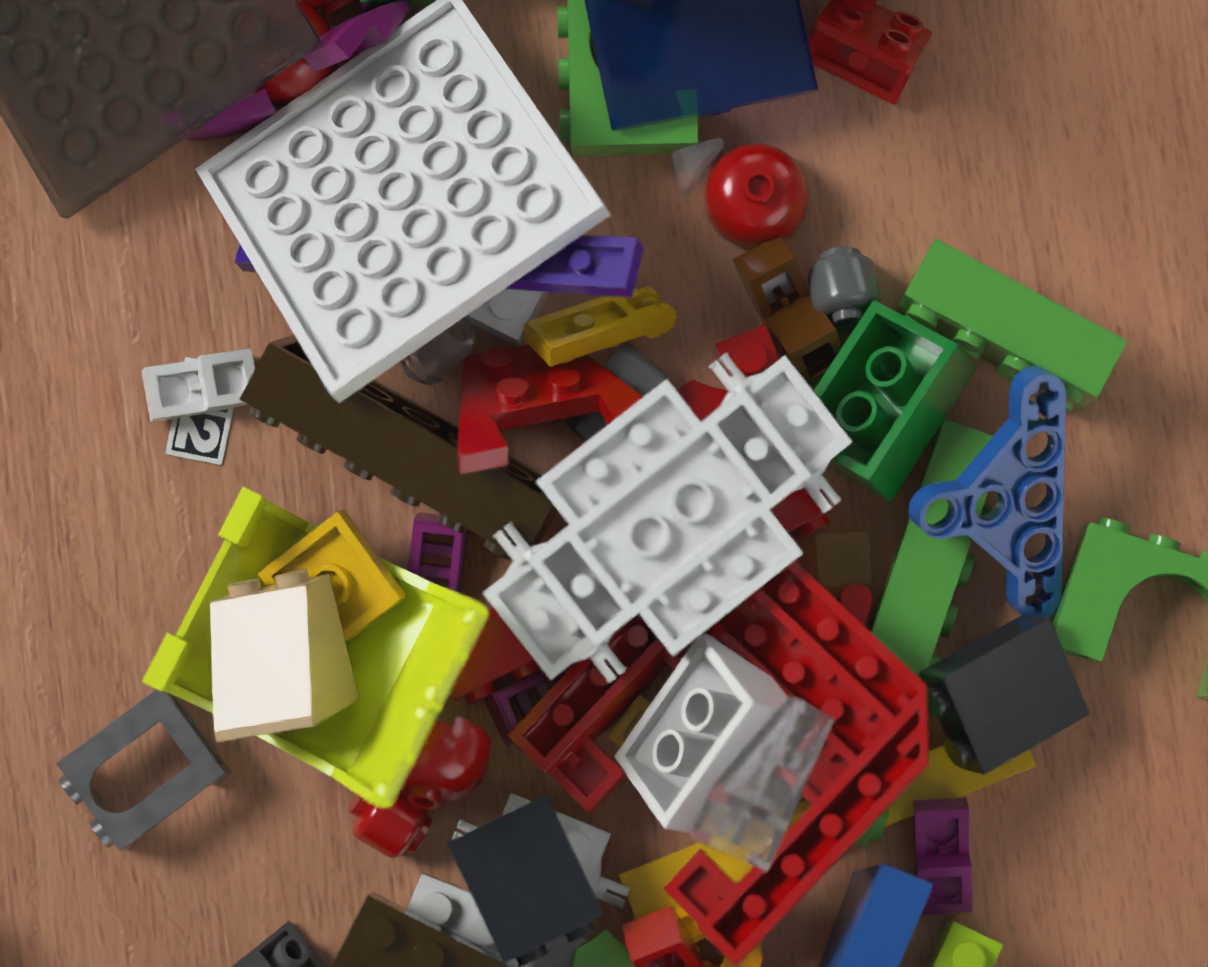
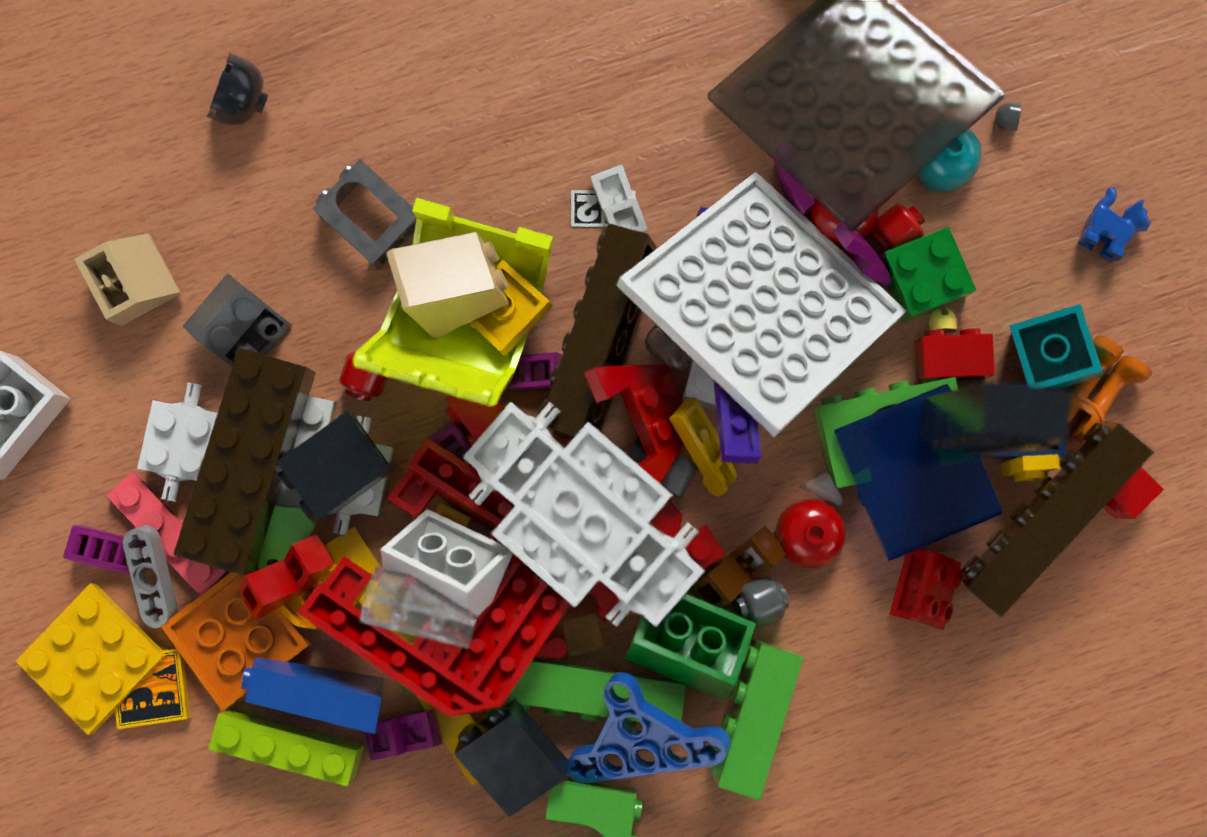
camera: 75 degrees right, 0 degrees up
red cylinder [399,716,492,810] -> none

